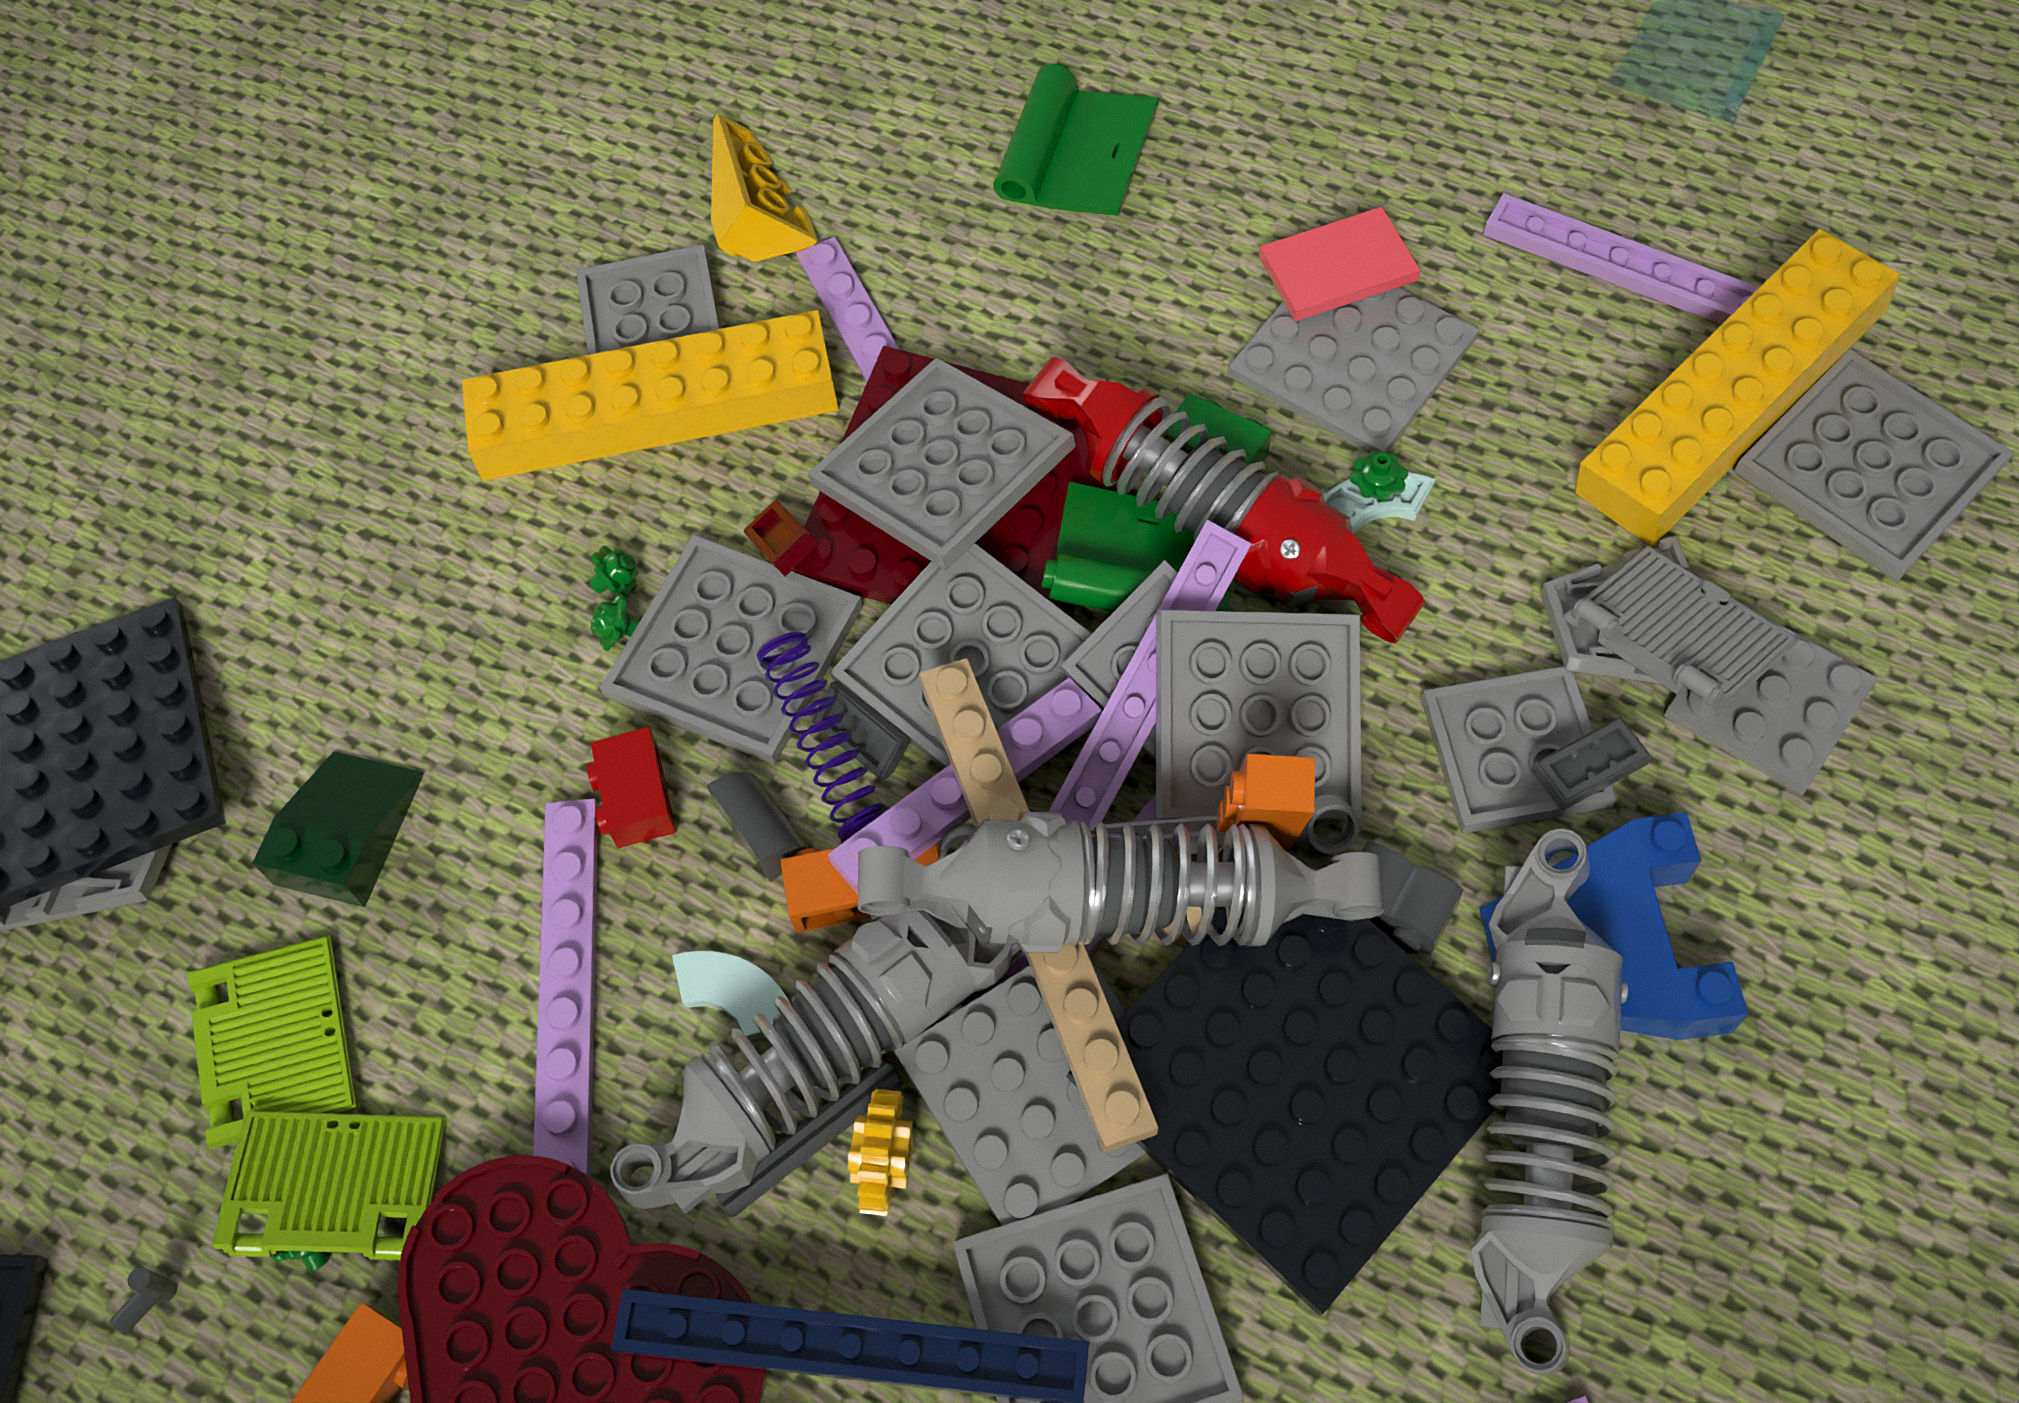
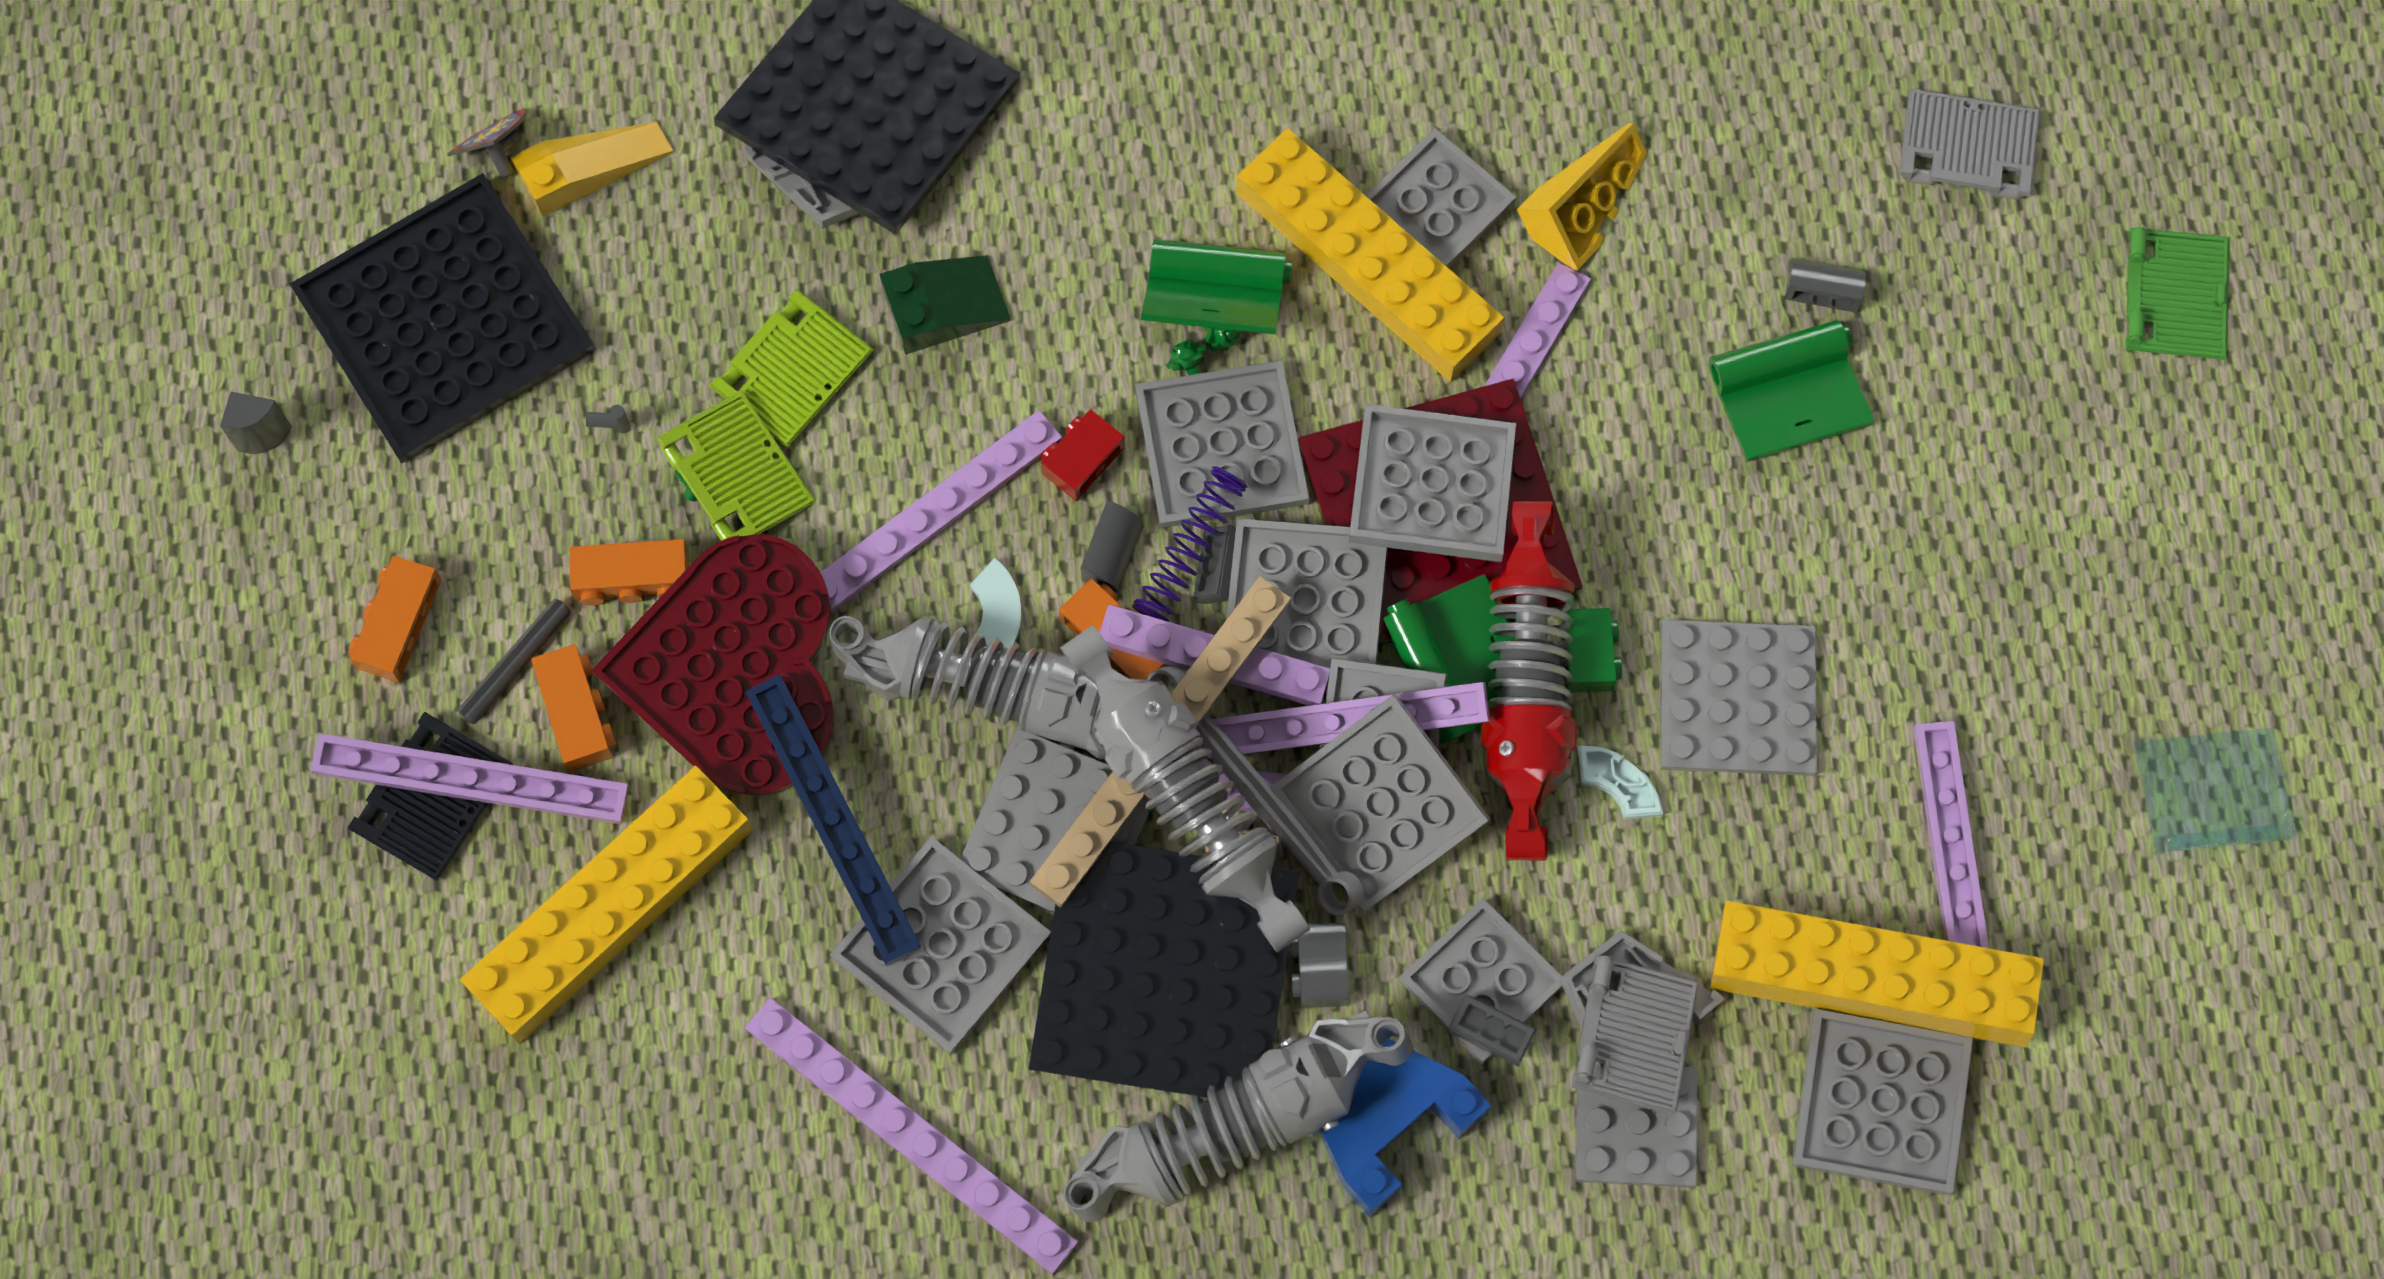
camera: 50 degrees right, 10 degrees up
dark grey axle [715,1060,902,1217] -> none
dark red tile [743,499,820,577] -> none
yellow gear [848,1089,914,1216] -> none
orange brick [1217,754,1315,850] -> none
coral tile [1259,207,1421,322] -> none
green plant [1350,450,1409,501] -> none
none -> green door [1141,239,1293,335]
none -> dark grey brick [1784,258,1866,313]

